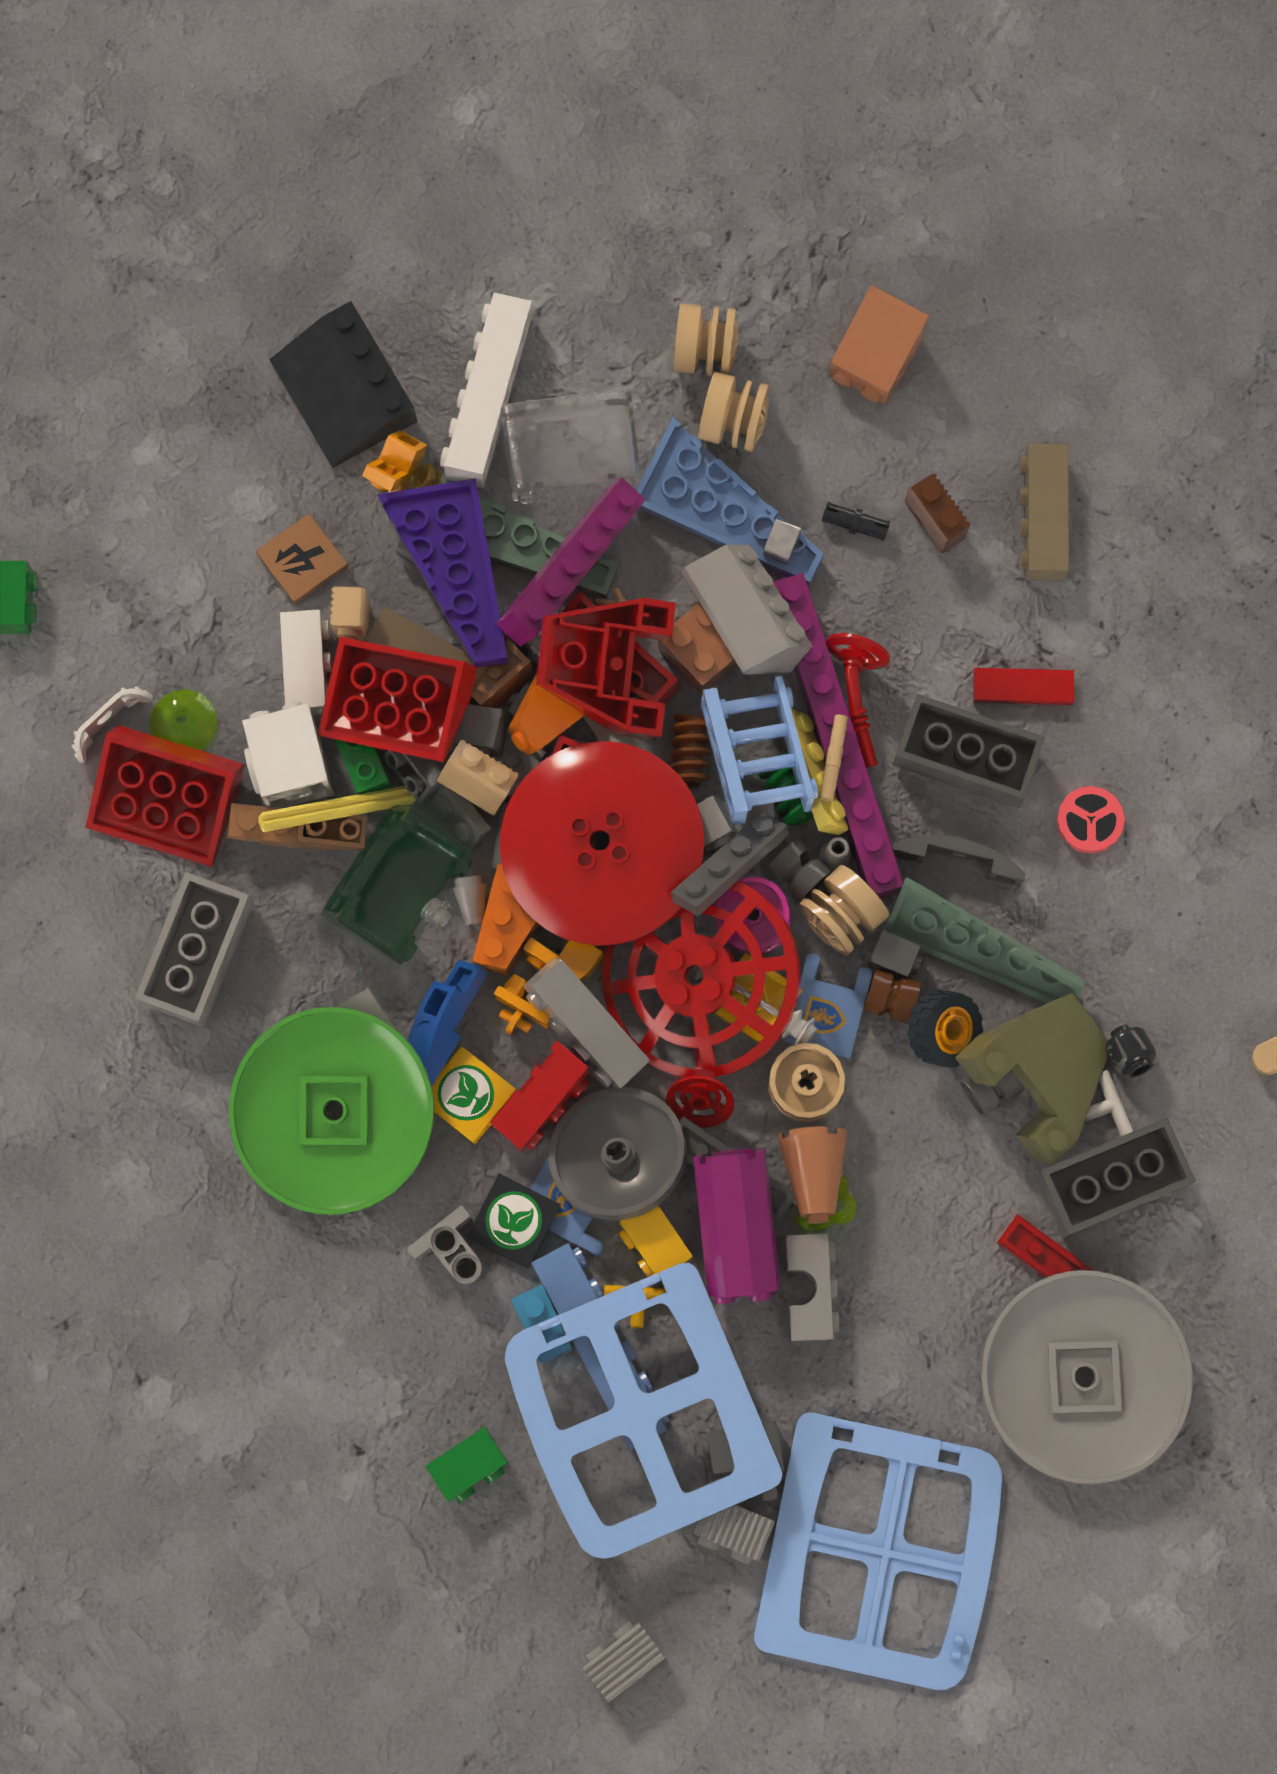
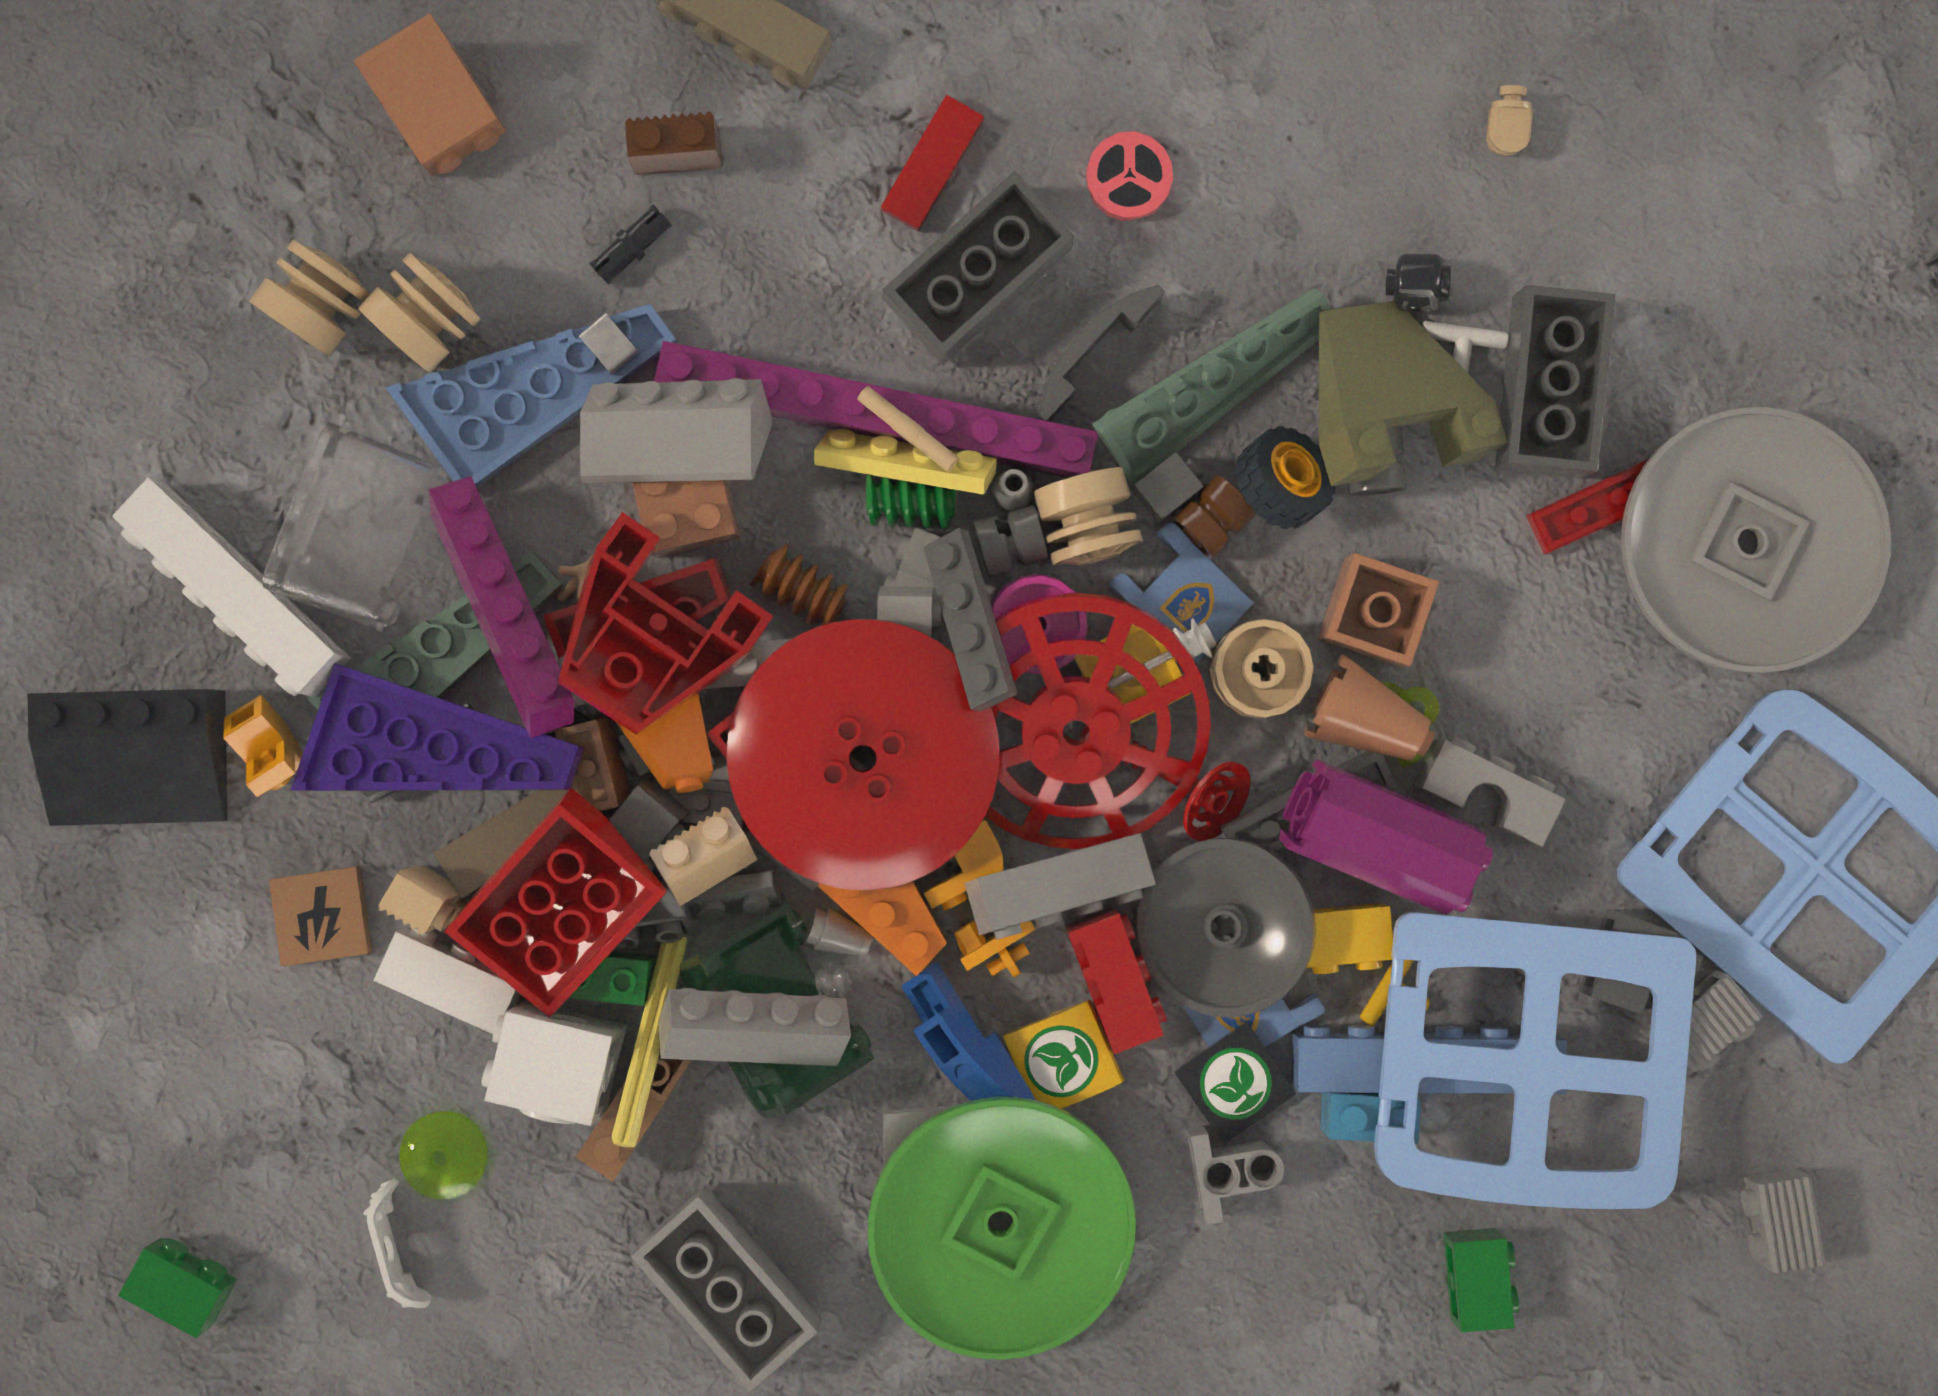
camera: 60 degrees left, 10 degrees up
red slope [85,725,245,867] -> none
clear yellow tile [410,463,442,489] -> none
light blue fence [701,676,818,826] -> none
red dish [826,633,890,768] -> none
none -> light grey brick [658,988,851,1066]
none -> nougat brick [1317,553,1439,668]

